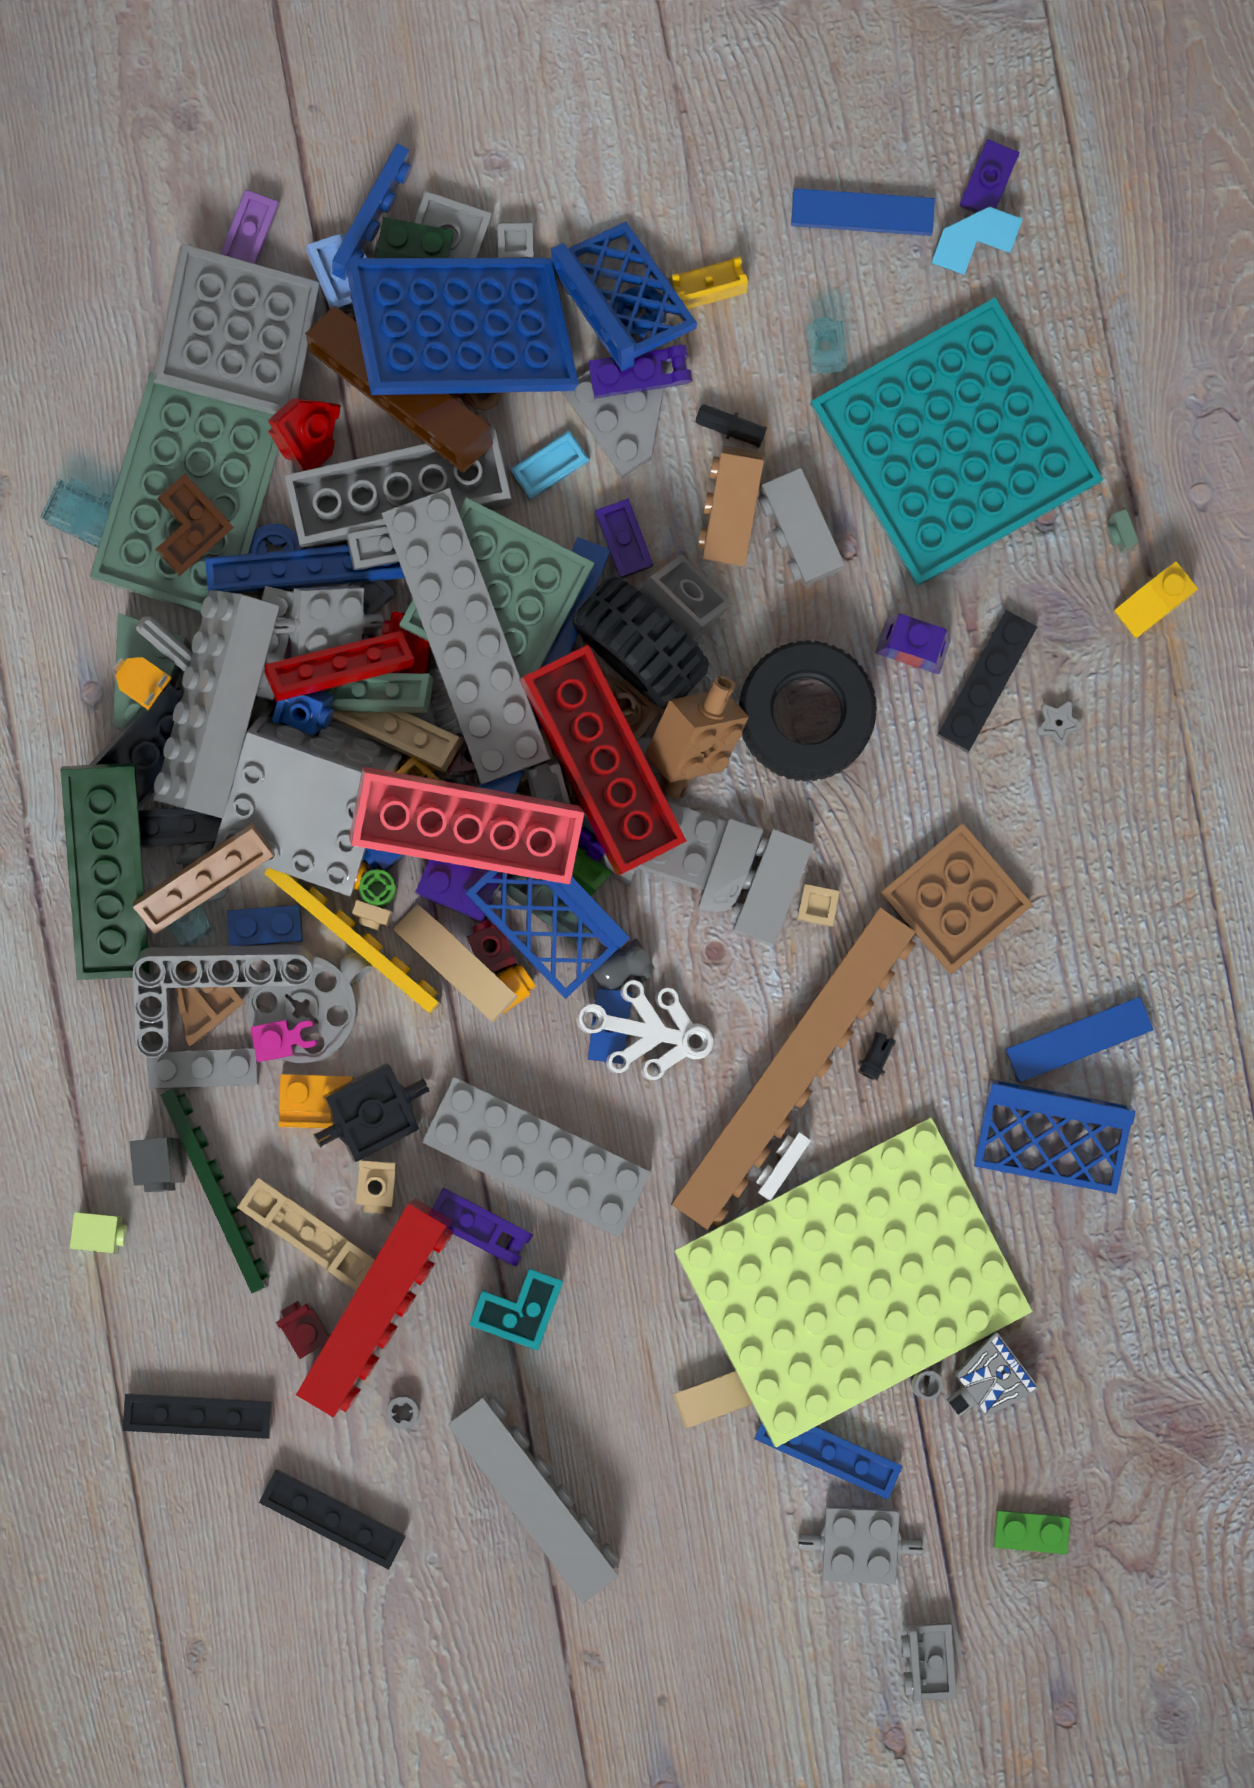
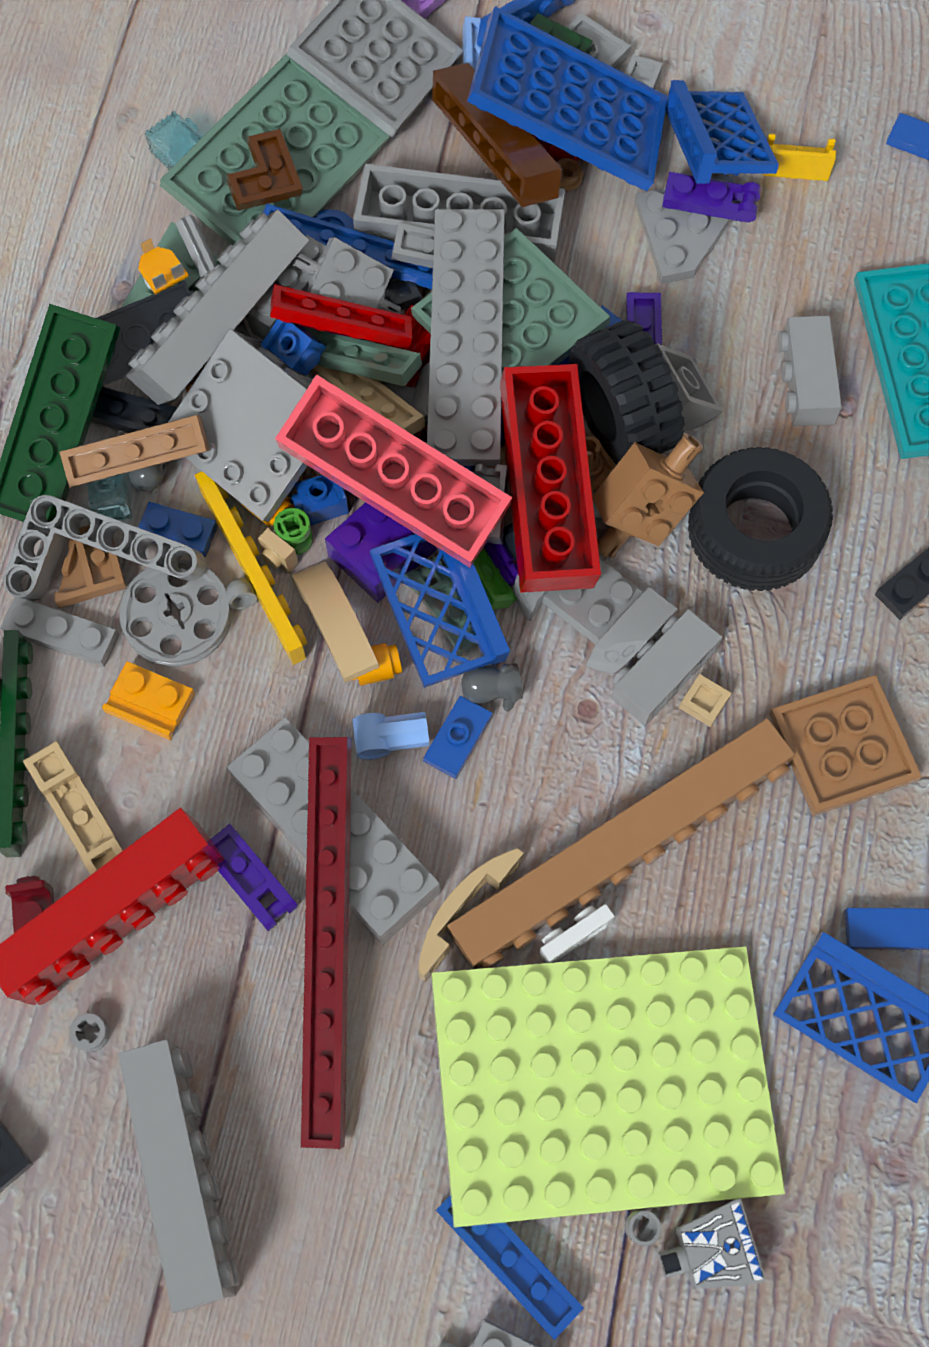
camera: 25 degrees right, 15 degrees down
dark pink plate [250,1020,318,1062] -> none
red plate [268,398,341,472] -> none
black plate [313,1063,430,1162] -> none
tan brick [356,1160,398,1214] -> none
dark red brick [467,920,517,974] -> none
teal brick [469,1268,564,1351] -> none
medium azure tile [510,430,589,501] -> none
white plant [576,980,713,1080] -> none
tan slope [672,1371,752,1428] -> none
black axle [696,404,767,448] -> none
medium nougat wedge [697,445,765,567] -> none
clear light blue brick [805,317,848,375] -> none
black pin [858,1032,896,1081] -> none
dark purple torso [875,614,951,675] -> none
none -> dark red plate [301,737,352,1149]
none -> light blue piece [352,712,430,760]
none -> tan slope [418,848,524,982]

